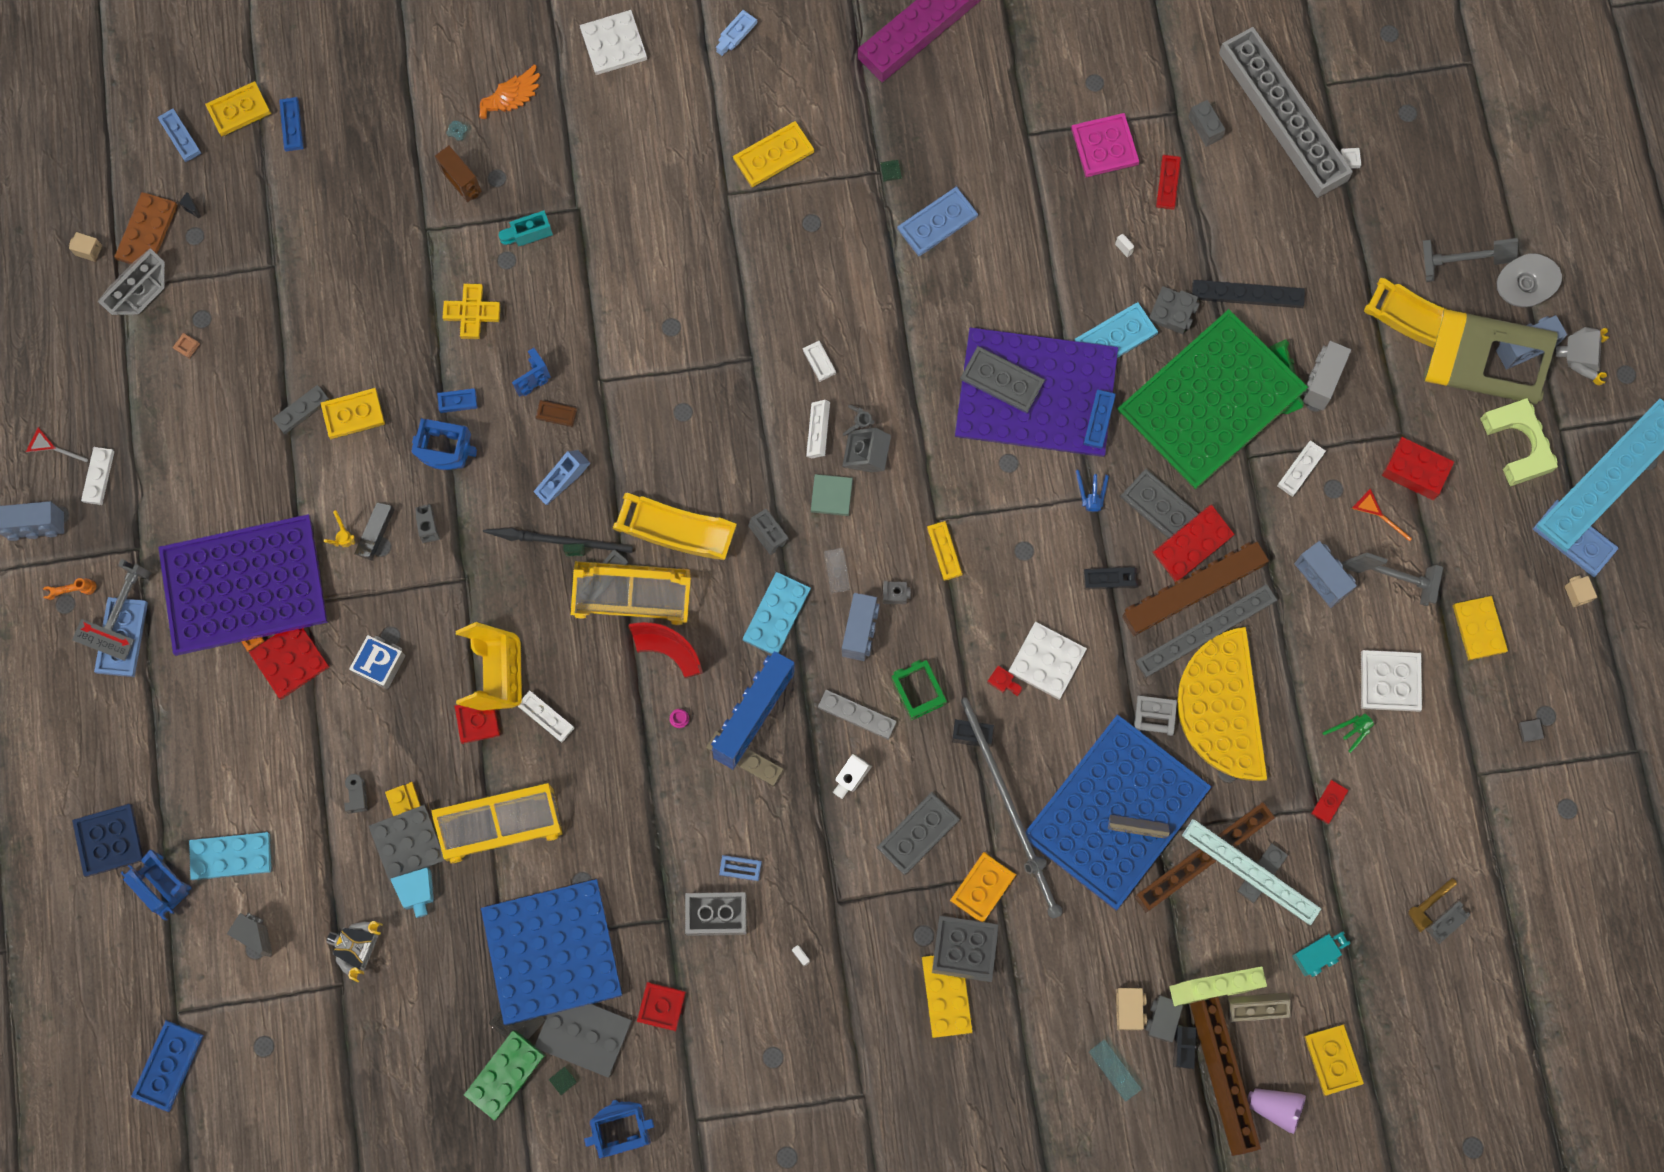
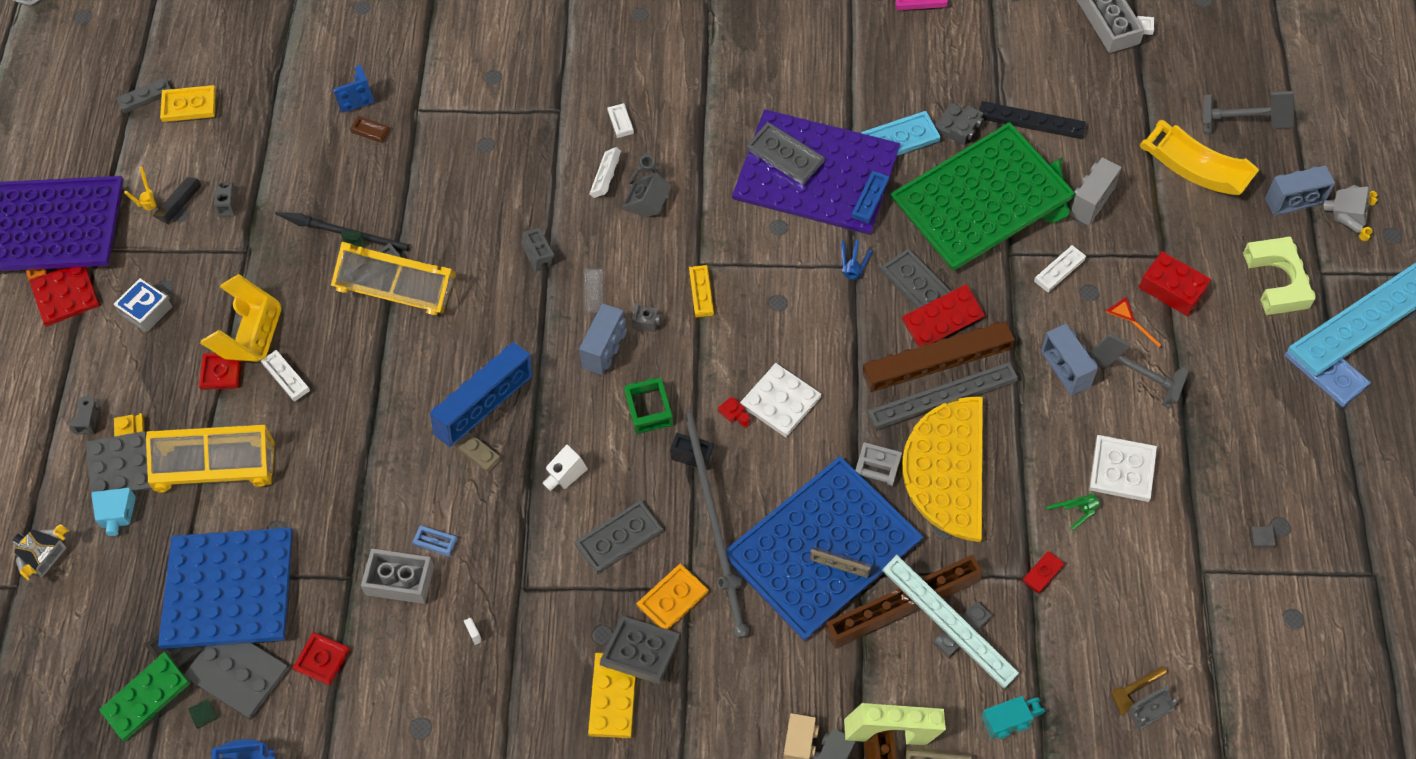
camera: 10 degrees right, 15 degrees down
nougat tile [173,333,200,359] -> none
blue animal [411,418,477,470] -> none
blue plate [437,388,477,413] -> none
yellow plate [443,284,500,339] -> none
medium blue slope [534,450,590,505] -> none
yellow windscreen [613,493,736,560] -> none
red panel [629,622,703,678] -> none
dark pink plate [670,709,689,728] -> none
medium azure plate [742,572,811,654] -> none
sand green tile [811,474,852,516] -> none
light grey plate [818,690,897,740] -> none
medium blue tile [897,187,978,256] -> none
black plate [1083,567,1138,590] -> none
white tile [1115,234,1134,258] -> none
red tile [1156,155,1181,210] -> none
olive piece [1423,309,1558,404] -> none
yellow plate [1453,596,1508,661] -> none
light grey hat [1497,254,1562,307] -> none
tan brick [1565,575,1597,608] -> none

